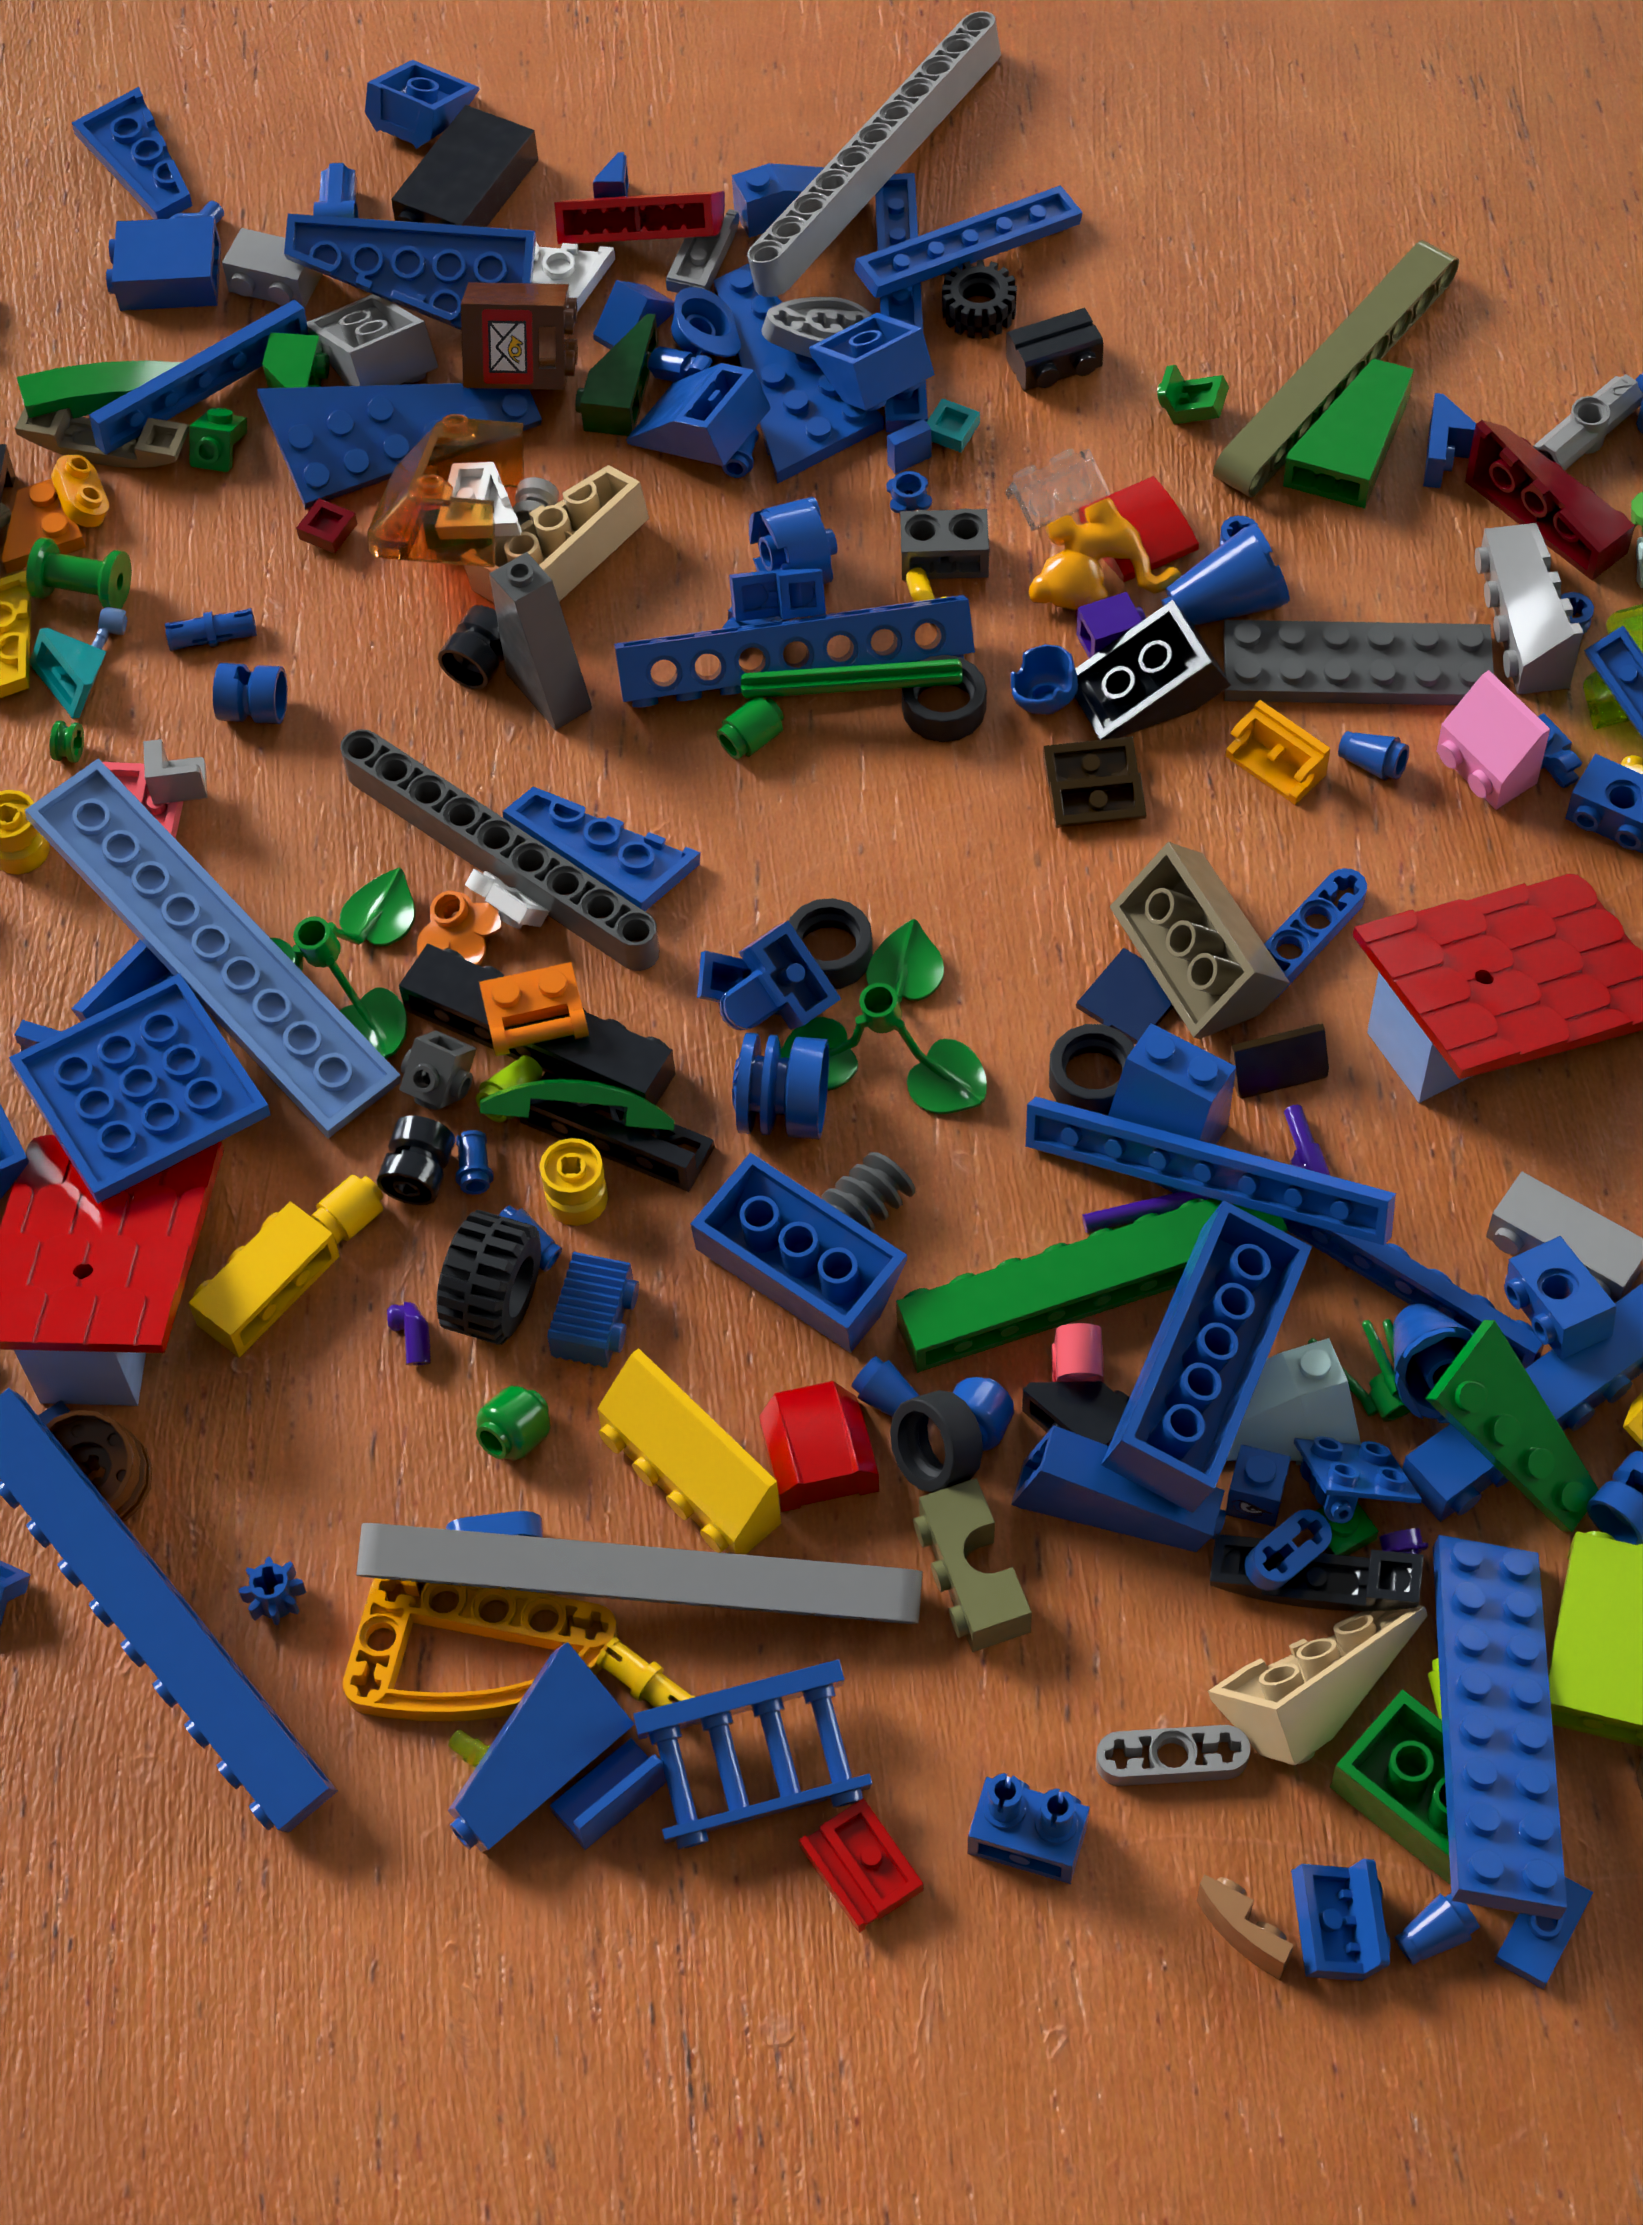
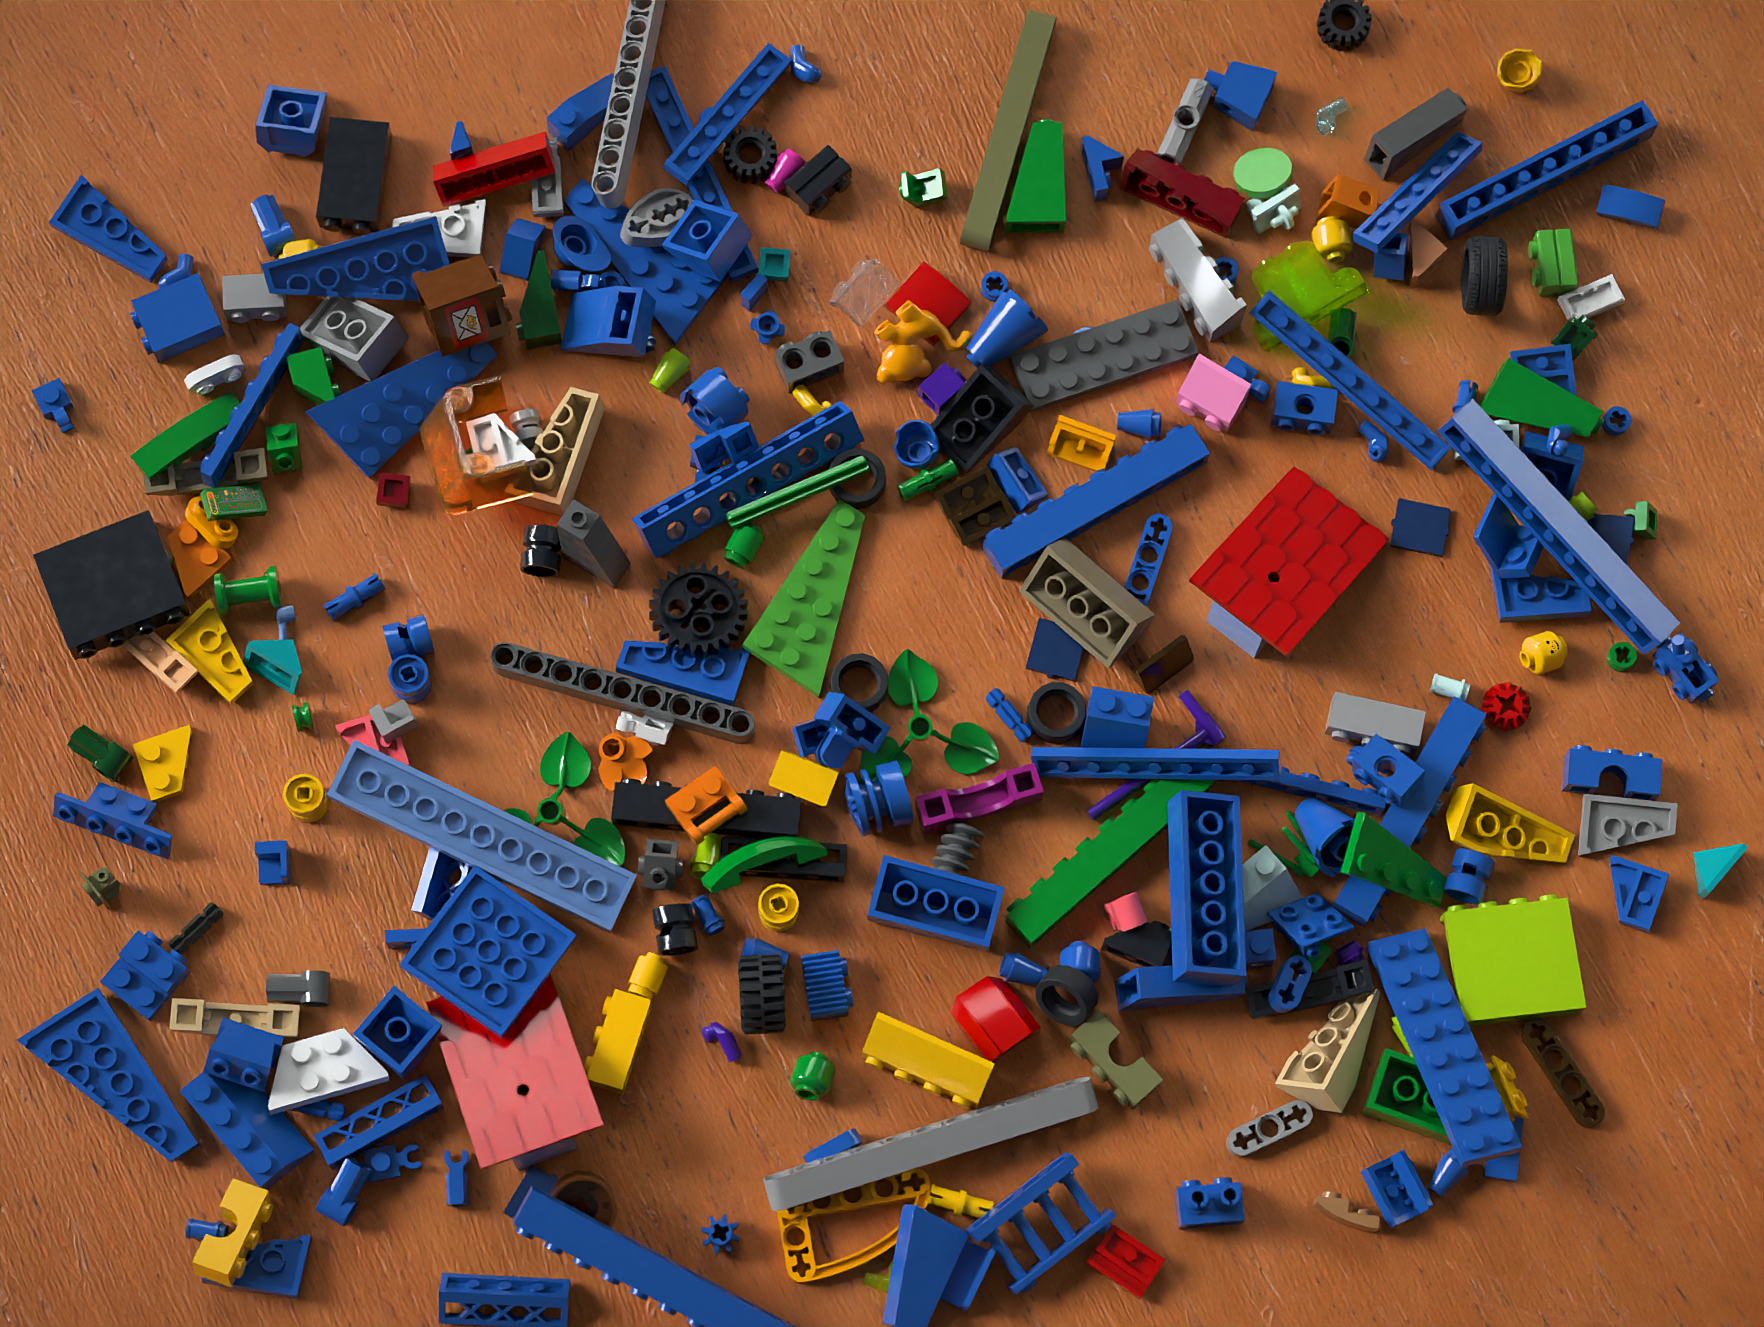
camera: 30 degrees left, 15 degrees up
none -> white plate [184,354,245,395]
none -> green tile [200,484,268,521]
none -> blue wheel [388,654,432,704]
none -> lime cone [649,347,691,393]
none -> black gear [649,562,748,658]
none -> bright green wing [741,499,865,698]
none -> dark pink cone [765,148,806,194]
none -> yellow panel [769,750,841,806]
none -> blue arm [790,45,822,83]
none -> green pin [896,459,959,502]
none -> magenta arch [914,763,1044,834]
none -> blue brick [983,424,1210,579]
none -> blue slope [986,446,1049,513]
none -> blue axle [986,688,1034,742]
none -> yellow hinge [1486,1056,1529,1122]

